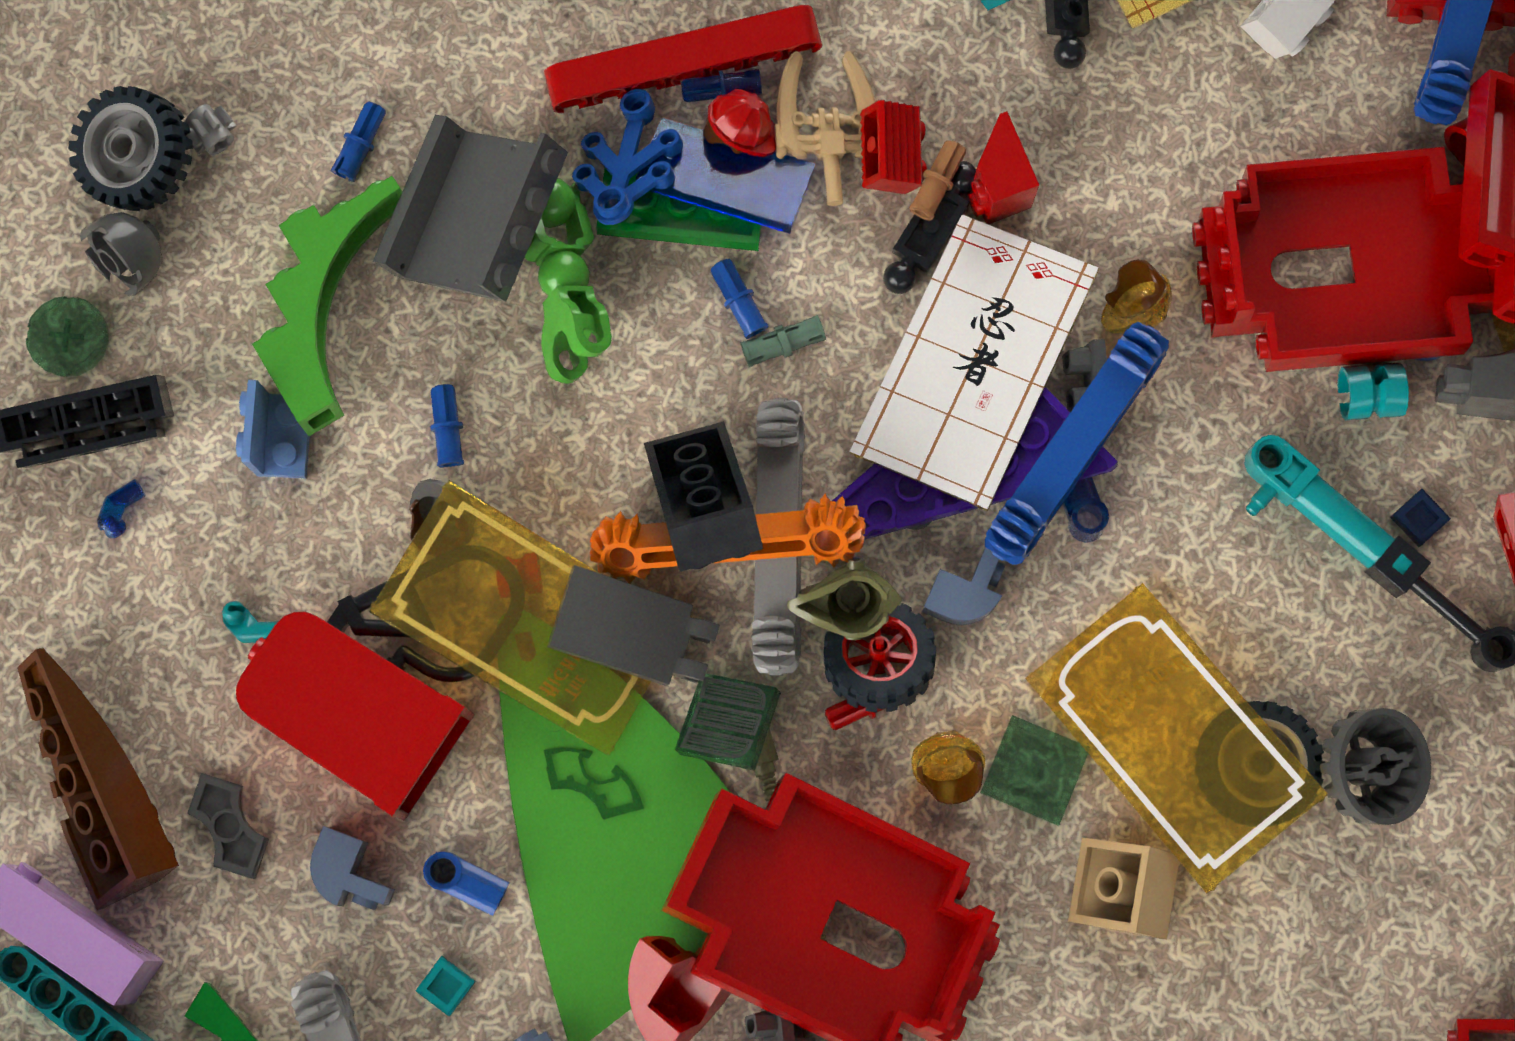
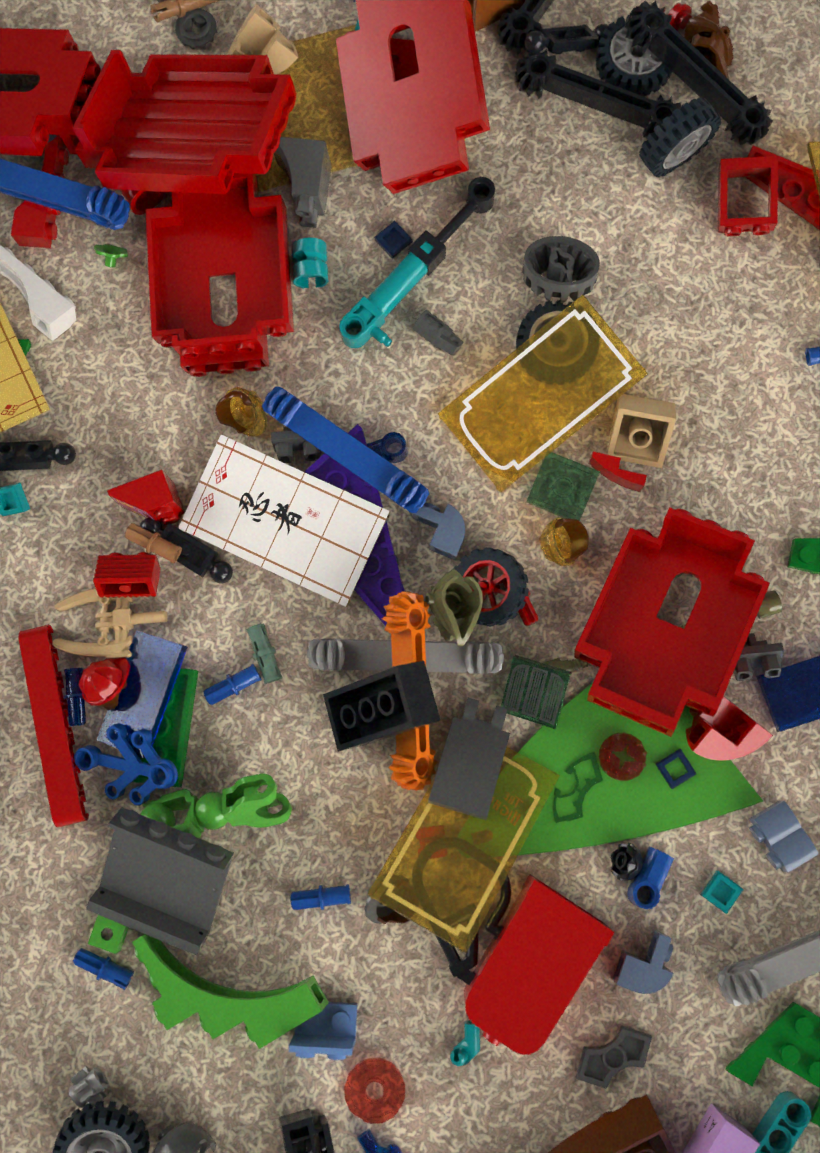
camera: 85 degrees left, 0 degrees up
none -> bright green piece [88,915,129,954]
none -> bright green plant [94,244,128,267]
none -> clear red tile [344,1057,405,1124]
none -> dark grey hinge [412,310,463,355]
none -> red slope [588,451,647,492]
none -> clear red gear [599,733,647,781]
none -> black plate [610,842,643,881]
none -> dark blue tile [656,748,696,789]

